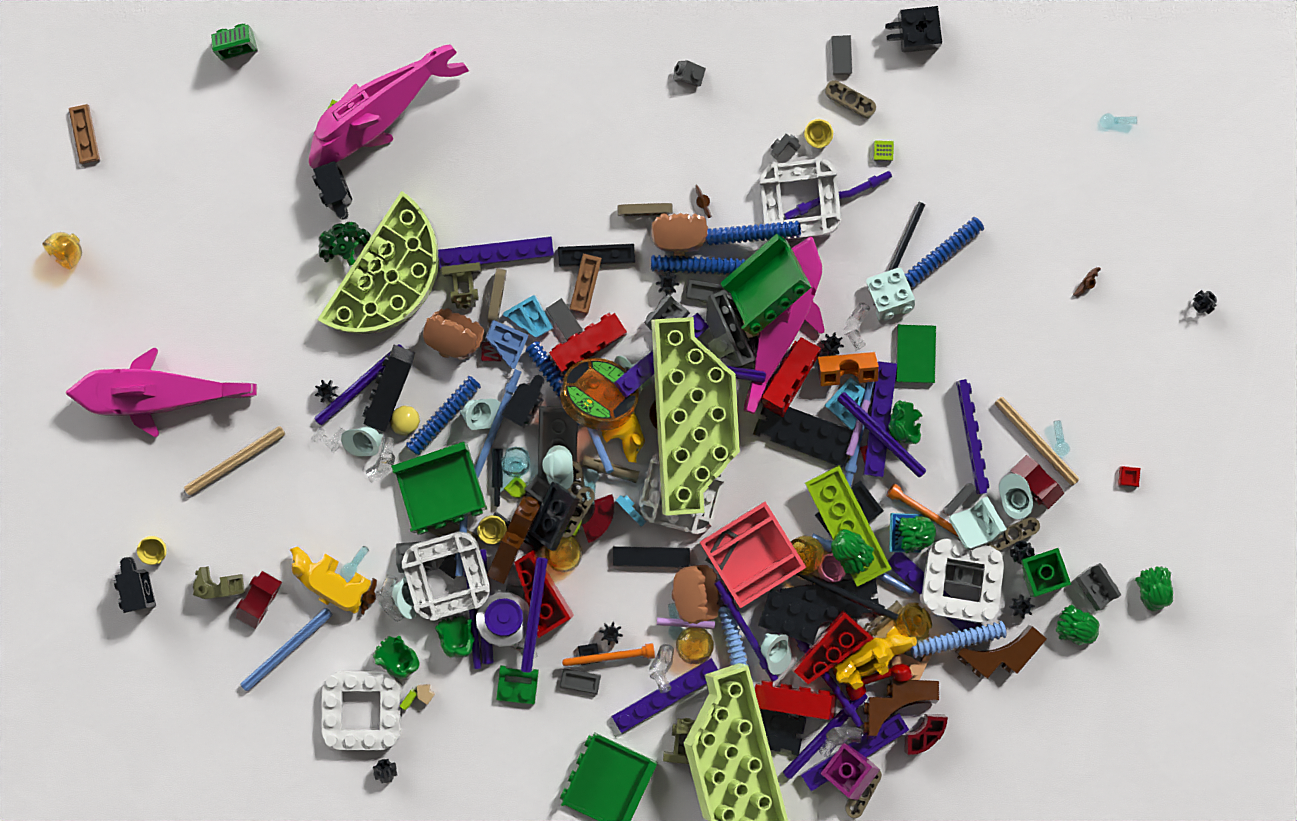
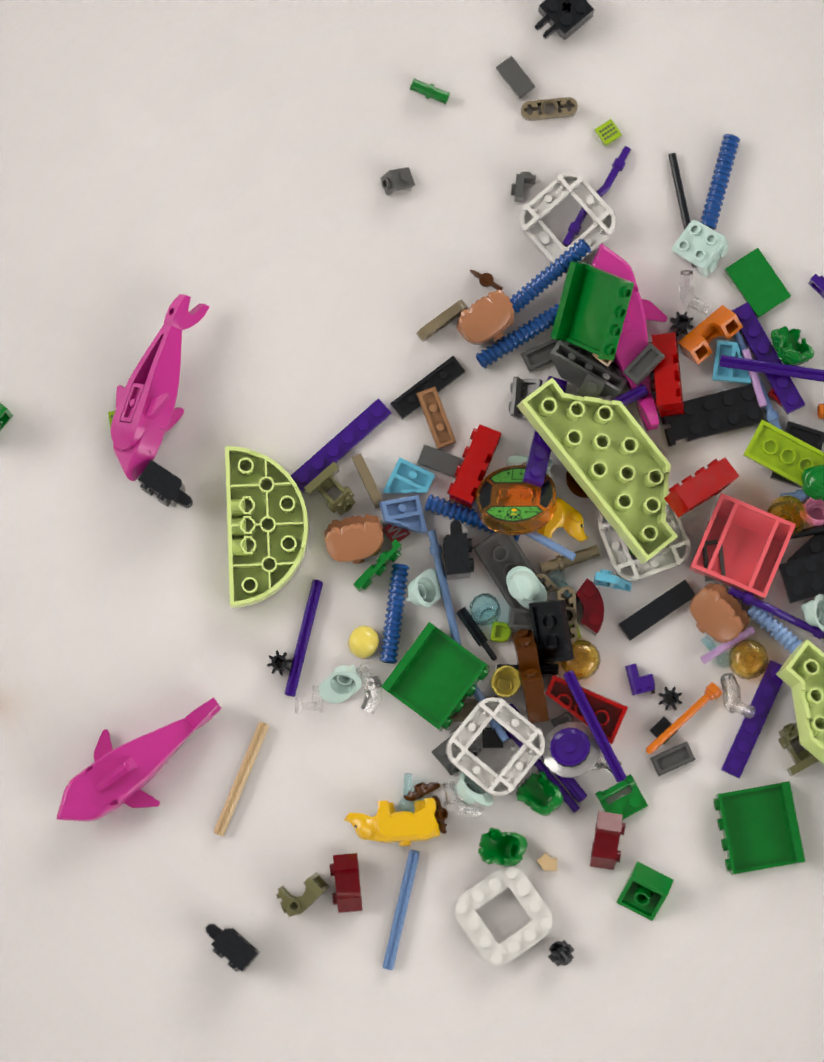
camera: 25 degrees left, 5 degrees down
light yellow hair [137,536,167,565] -> none
dark green plant [318,222,371,266] -> none
black wedge [362,344,415,432] -> none
lime tile [400,689,417,710] -> none
black gear [656,272,679,296] -> none
light yellow hair [804,119,834,148] -> none
none -> green wing [353,539,402,592]
none -> reddish brown piece [403,782,440,801]
none -> green pin [409,78,450,105]
none -> dark red brick [590,811,626,870]
none -> green slope [616,861,674,921]
none -> dark grey tile [623,343,665,386]
none -> dark purple piece [625,663,656,696]
none -> red wedge [664,457,739,518]

